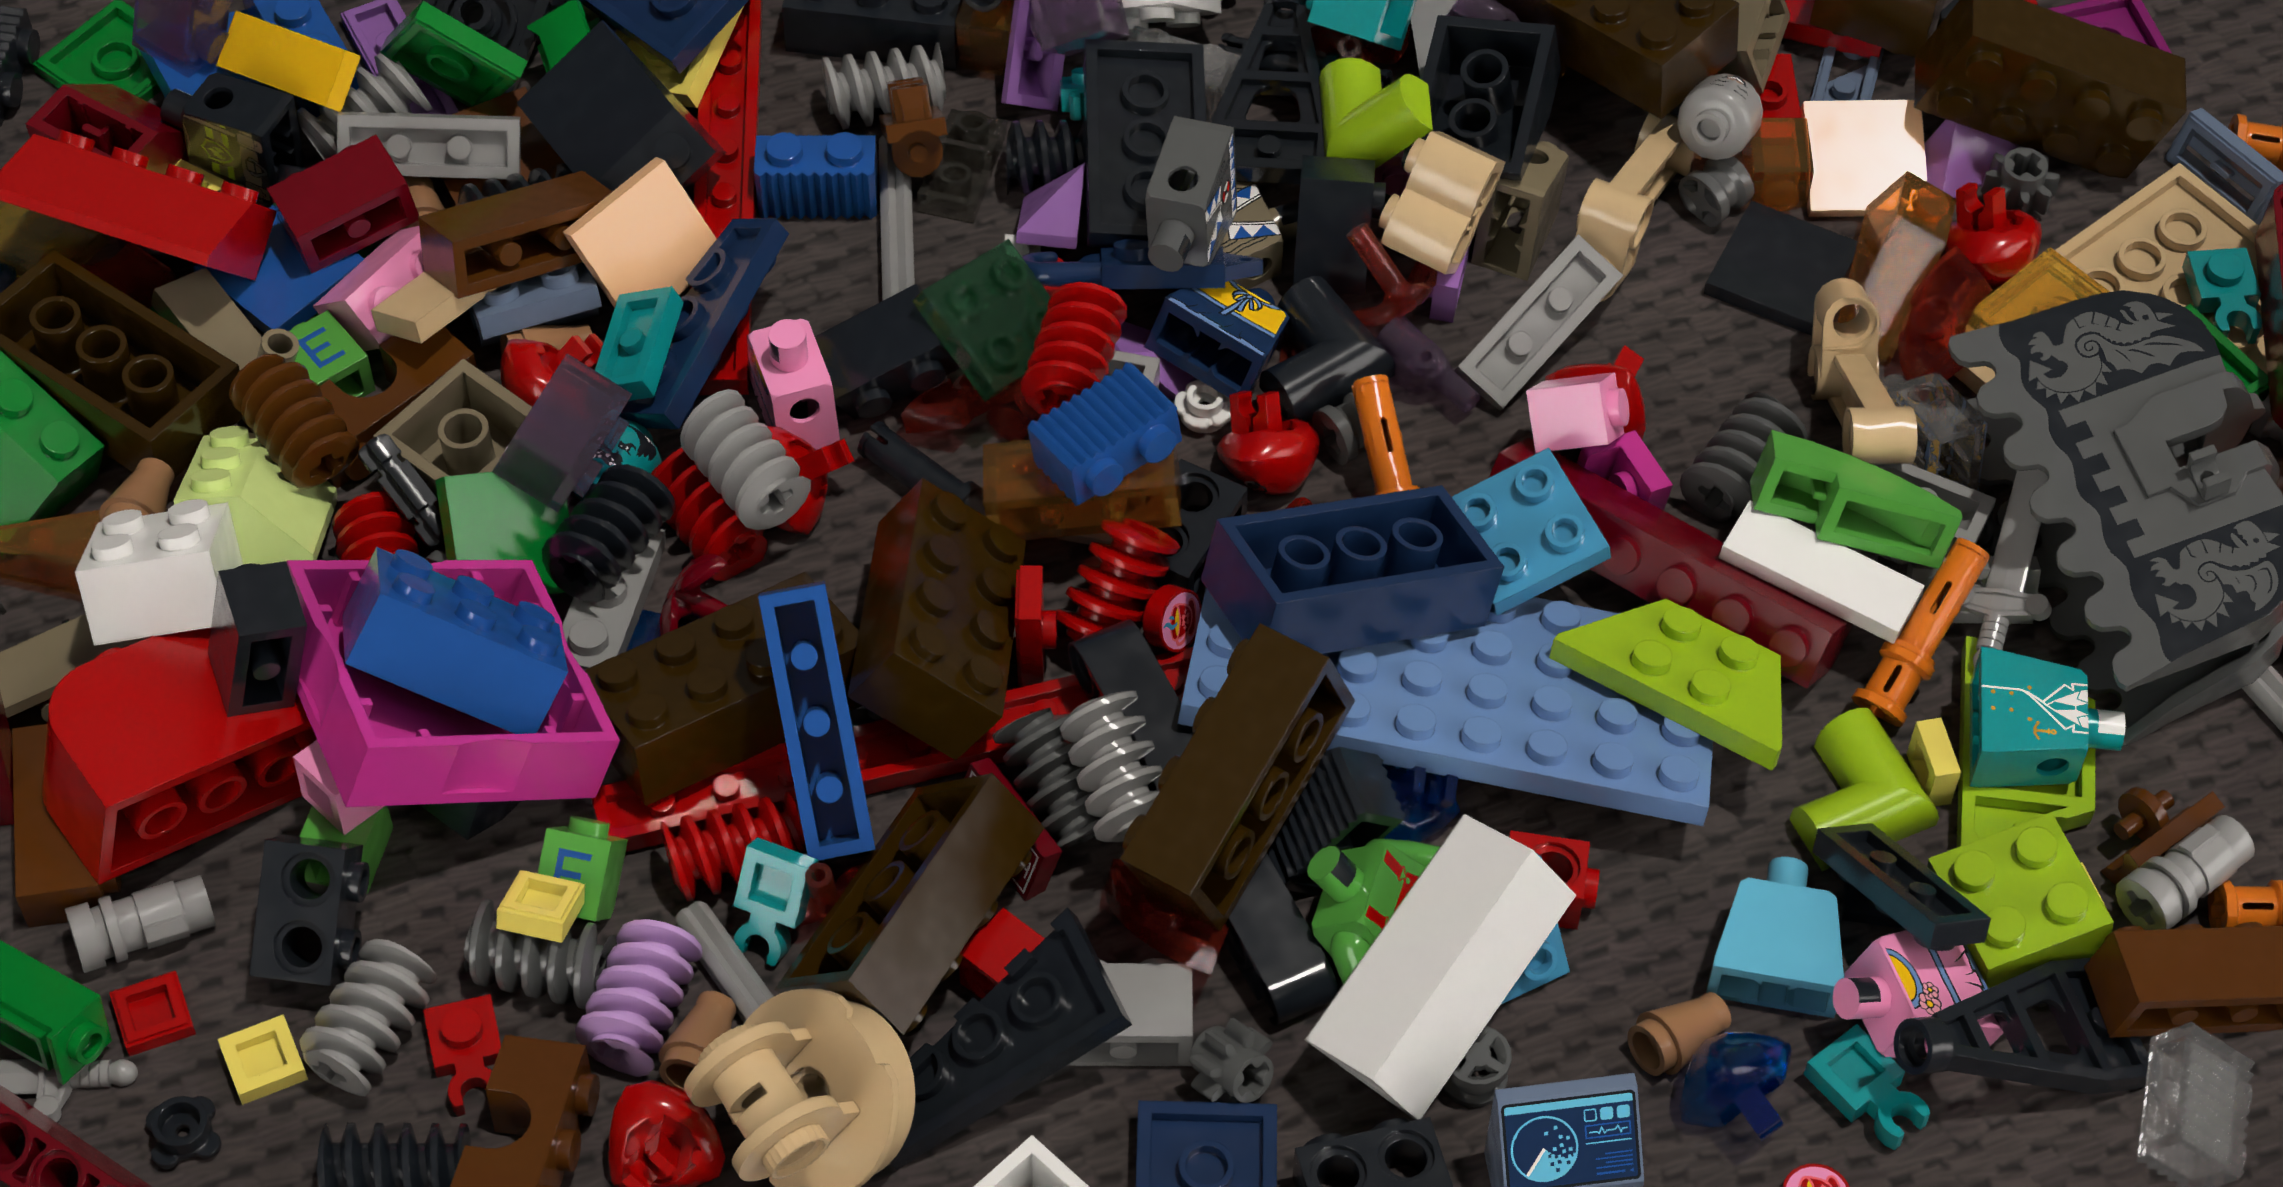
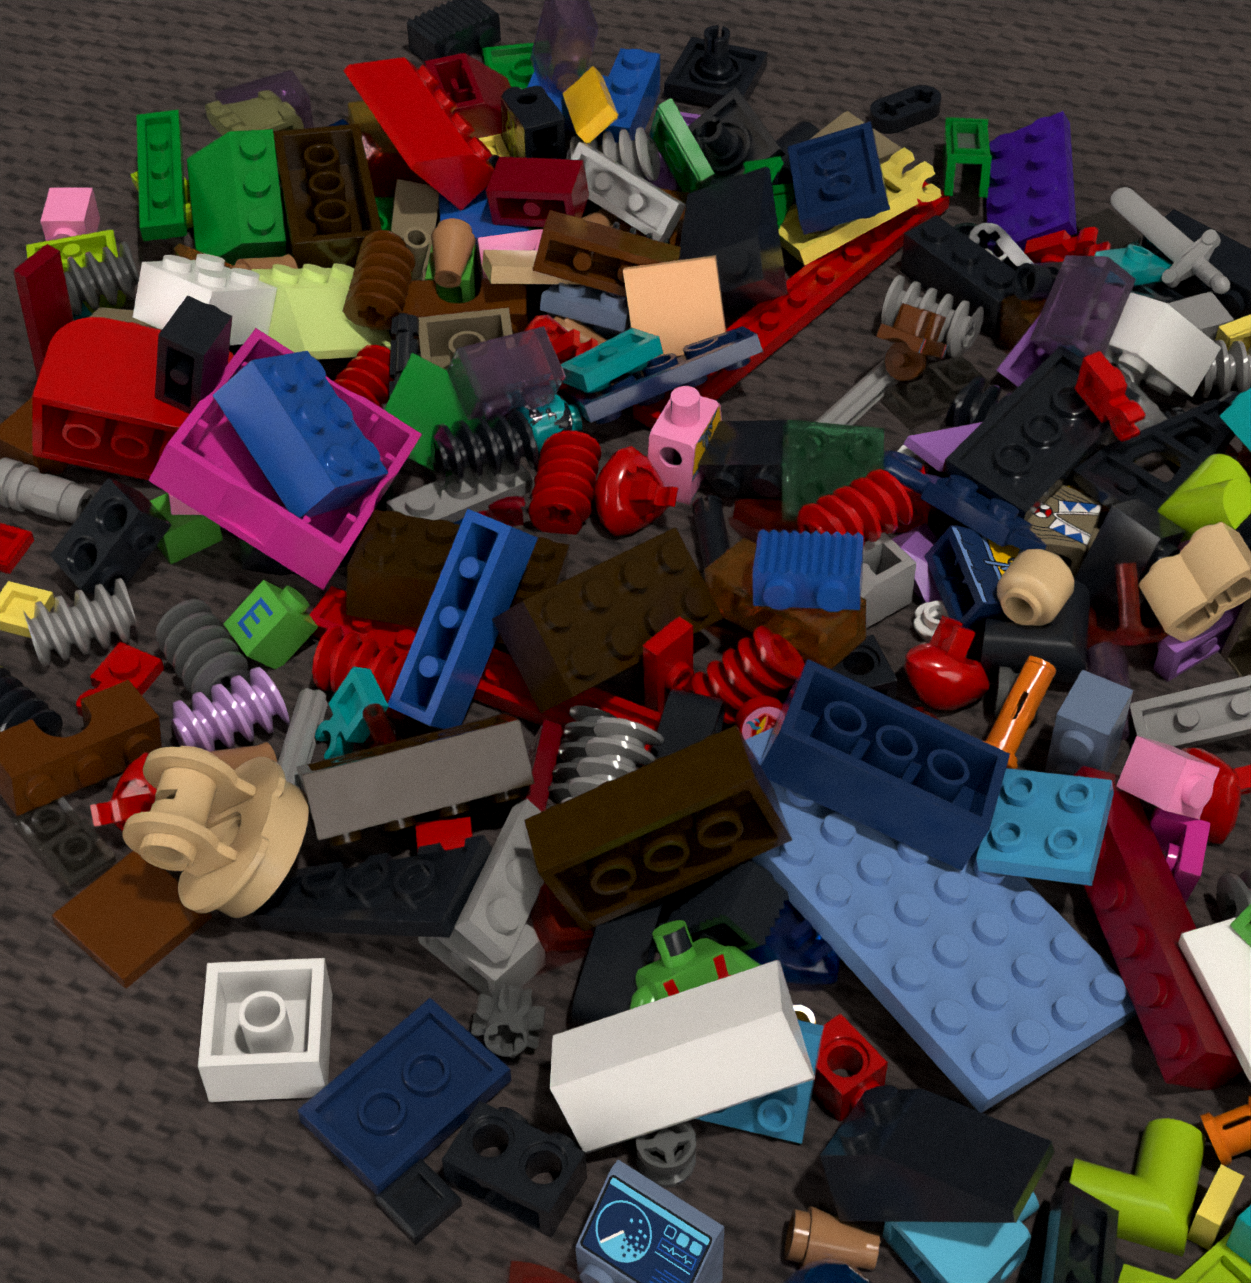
camera: 45 degrees right, 5 degrees down
light yellow tile [496,870,585,943] -> none
light grey piece [680,389,811,530] -> none
blue brick [754,132,879,220] -> none
dark grey torso [1145,116,1238,272] -> none
lime wing [1549,599,1782,771] -> none
none -> medium nougat cone [431,218,476,288]
none -> light grey plate [454,799,544,964]
none -> black slope [820,1085,1055,1223]
none -> tan head [997,549,1074,626]
none -> sand blue brick [1045,670,1133,776]
none -> red plate [1075,351,1146,442]

